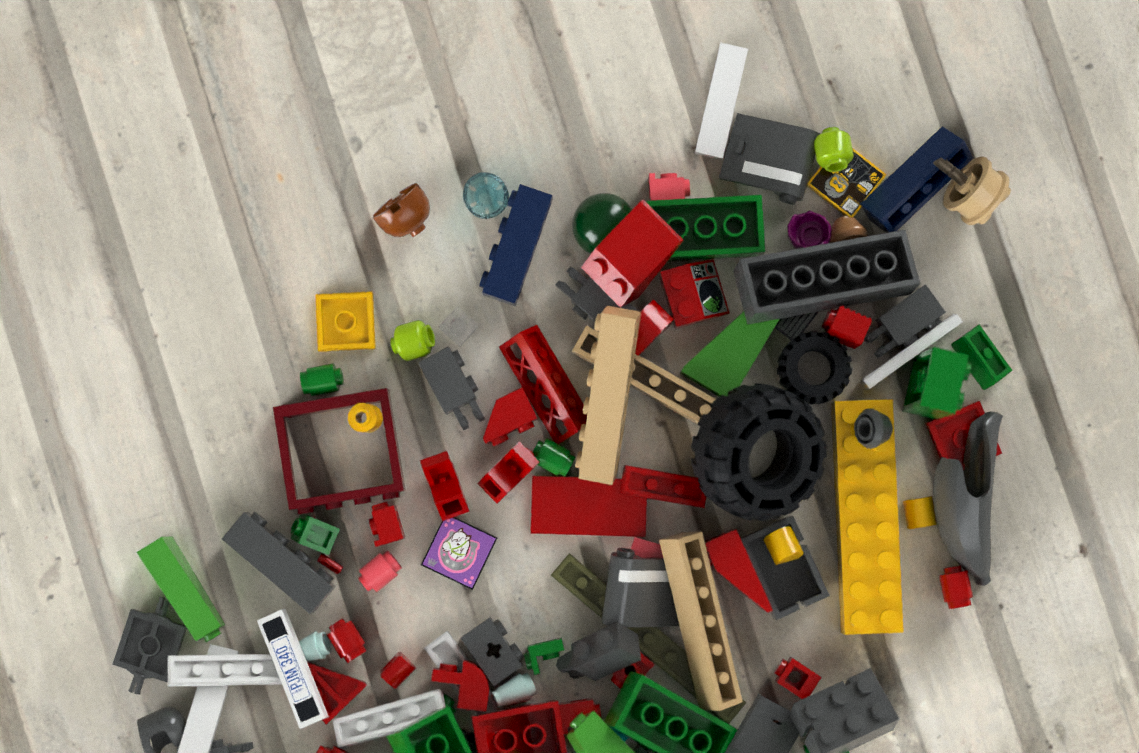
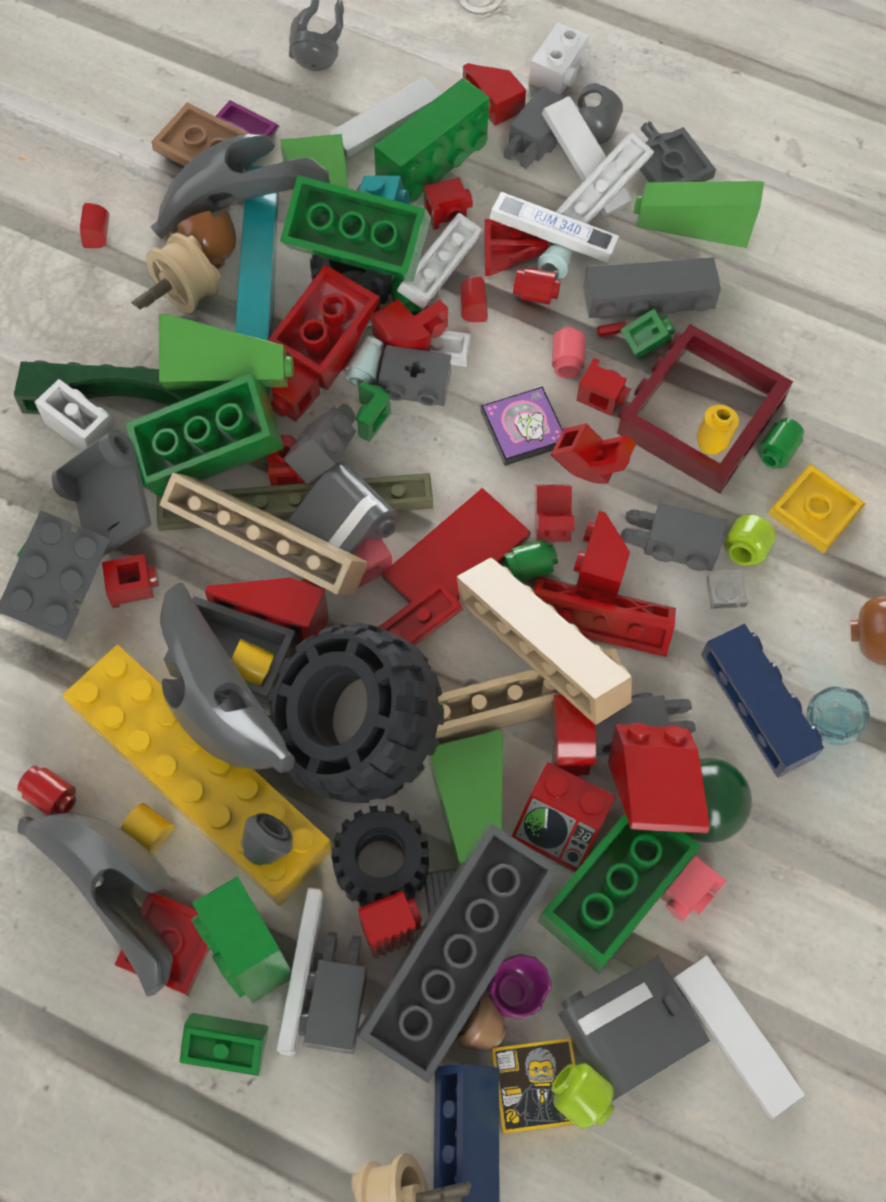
camera: 130 degrees right, 20 degrees down
none -> dark grey piece [160,583,294,773]

